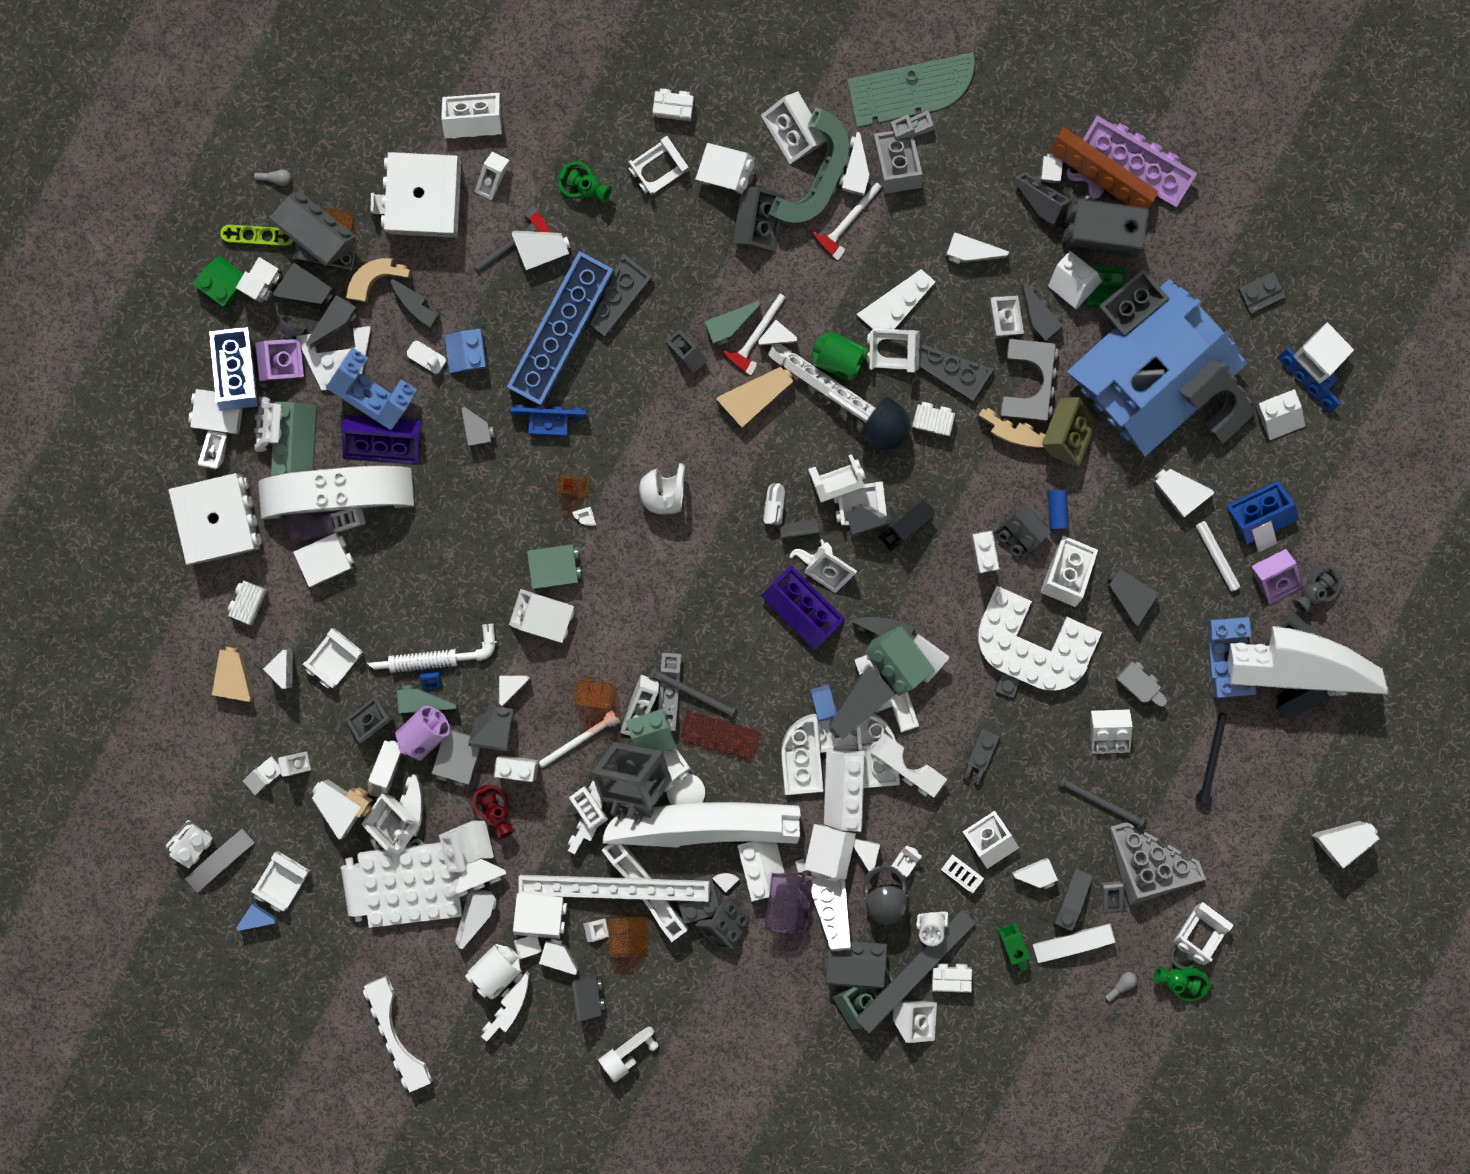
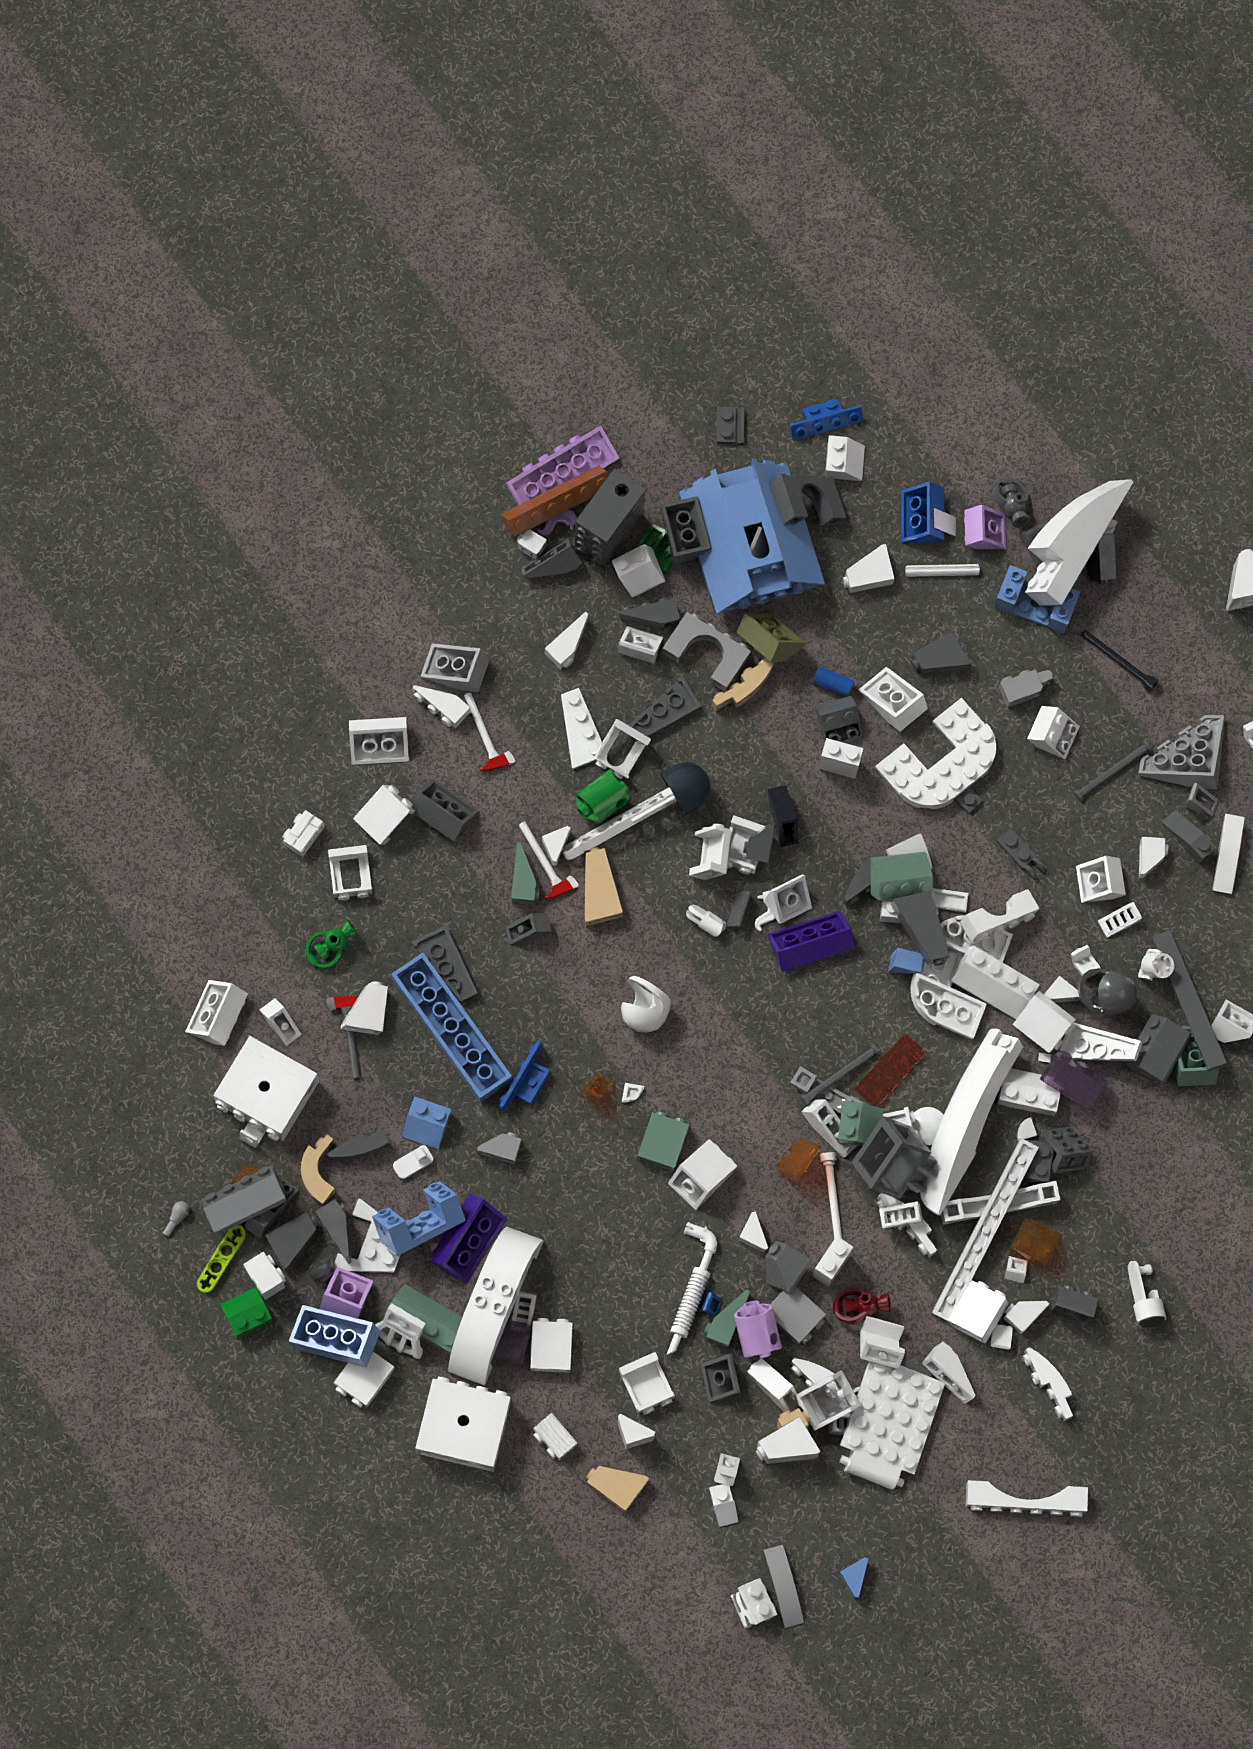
camera: 70 degrees left, 15 degrees down
white slope [198,430,227,469] -> none
white panel [251,851,310,912] -> none
white slope [449,859,506,897] -> none
white cylinder [465,944,522,1000] -> none
sand green arch [769,107,849,223] -> none
sand green door [847,52,975,128] -> none
light grey slope [891,110,935,139] -> none
white brick [912,402,955,437] -> none
white brick [932,963,972,993] -> none
green torso [998,923,1030,971] -> none
white brick [1293,322,1354,384] -> none

